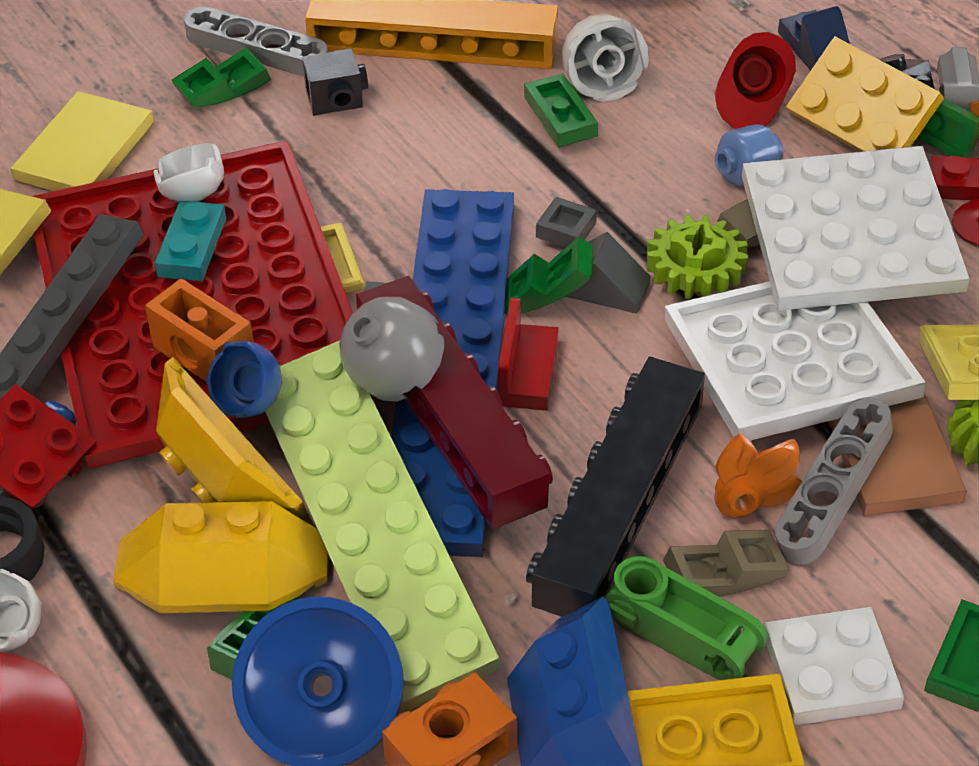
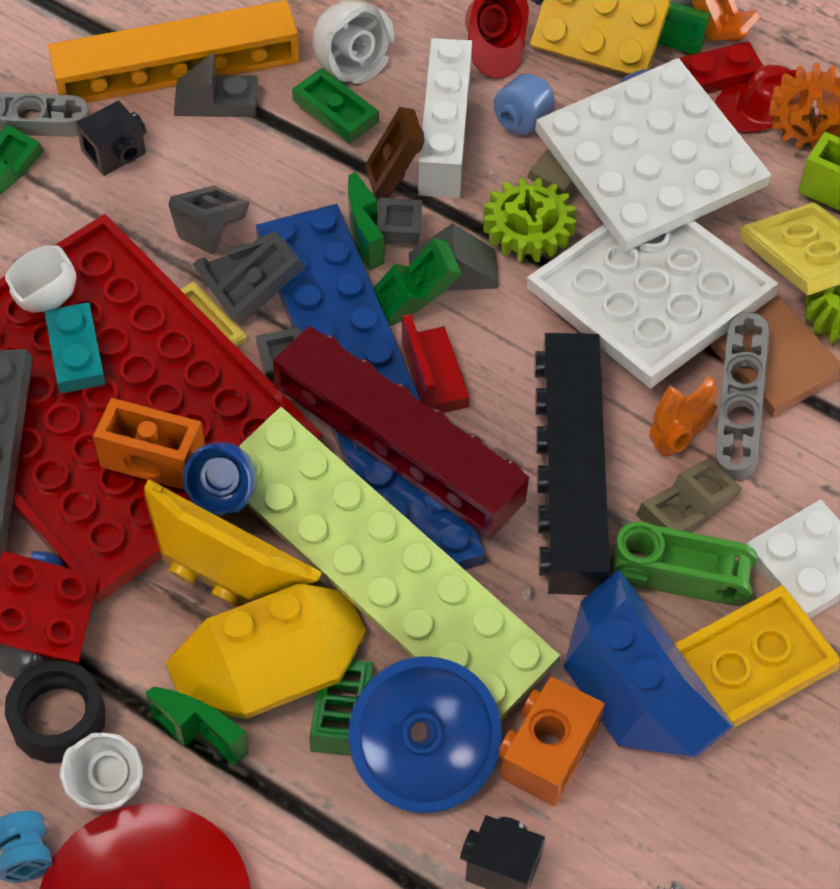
camera: 25 degrees left, 10 degrees up
light grey cylinder [339,297,444,401] -> none
none -> green slope [146,686,249,766]
none -> dark grey slope [168,185,250,254]
none -> dark grey slope [174,54,258,117]
none -> dark grey wing [193,231,306,325]
none -> green slope [348,172,384,271]
none -> reddish brown plate [365,107,425,198]
none -> white arch [418,38,472,198]

